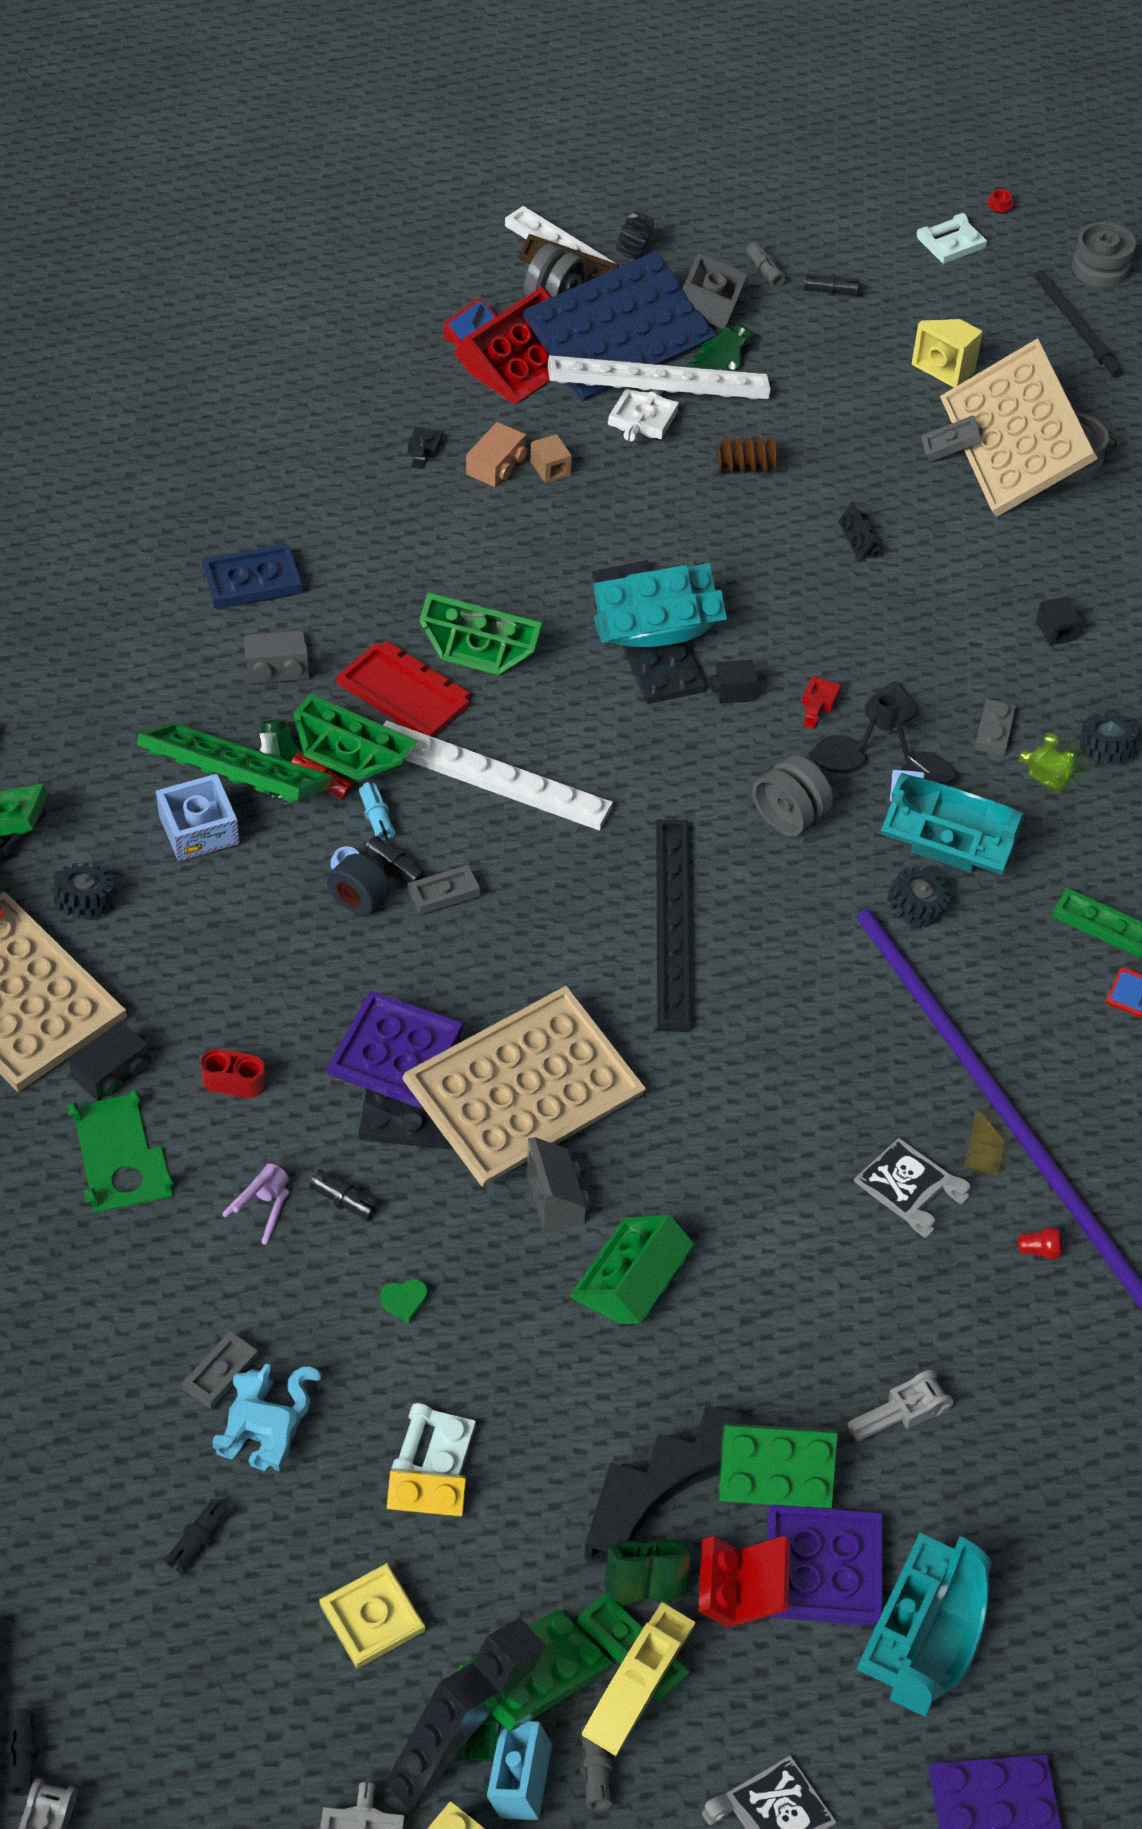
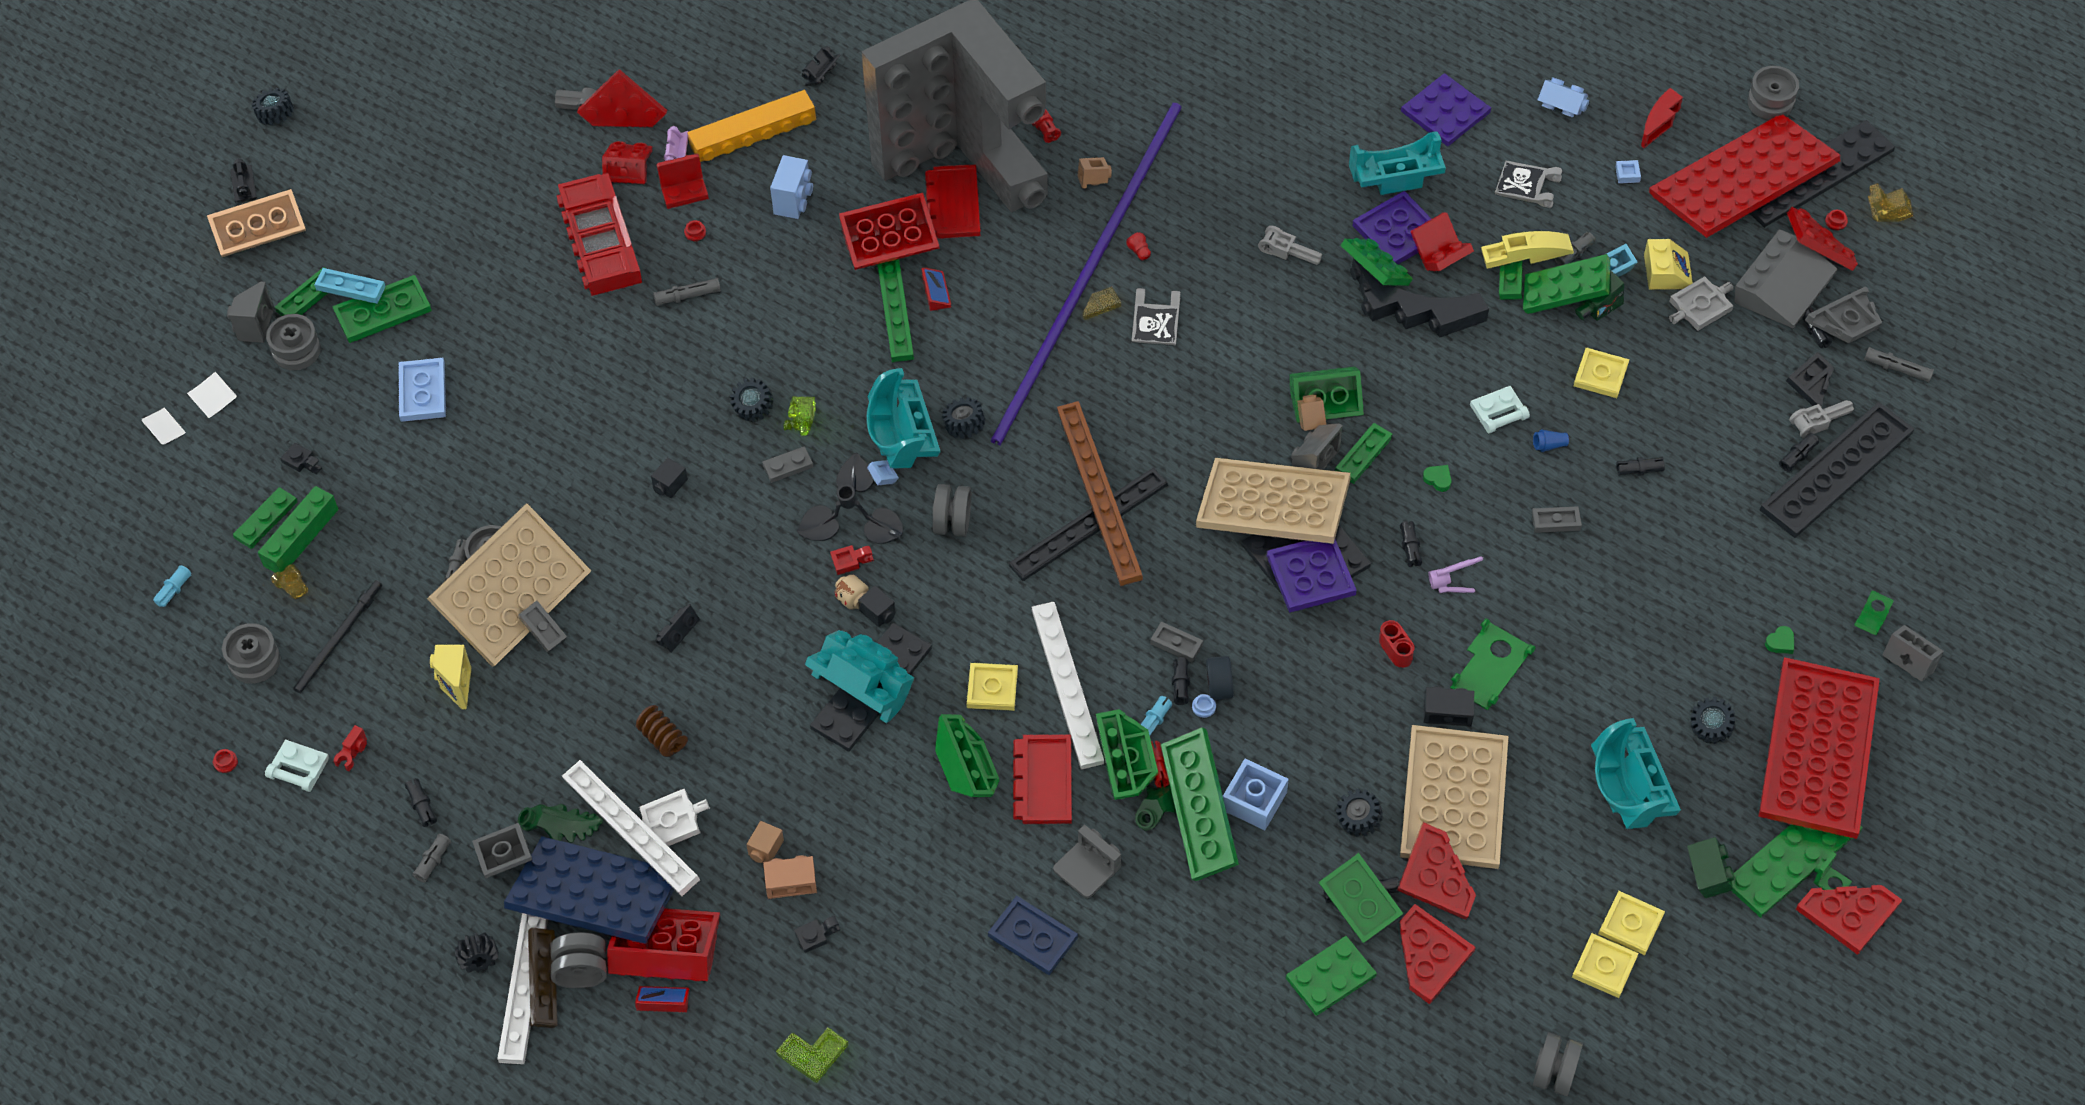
camera: 125 degrees left, 5 degrees up
medium azure animal [212,1363,321,1471] -> none
black arch [385,1617,547,1812] -> none
yellow plate [387,1468,466,1516] -> none
dark green brick [604,1539,690,1605] -> none
none -> red plate [334,725,367,771]
none -> clear neon green plate [776,1028,848,1083]
none -> tan head [835,575,869,609]
none -> light yellow plate [967,663,1018,711]
none -> dark orange plate [1057,401,1143,586]
none -> medium nougat brick [1297,395,1326,431]
none -> green plate [1335,423,1392,484]
none -> blue cone [1533,429,1569,452]

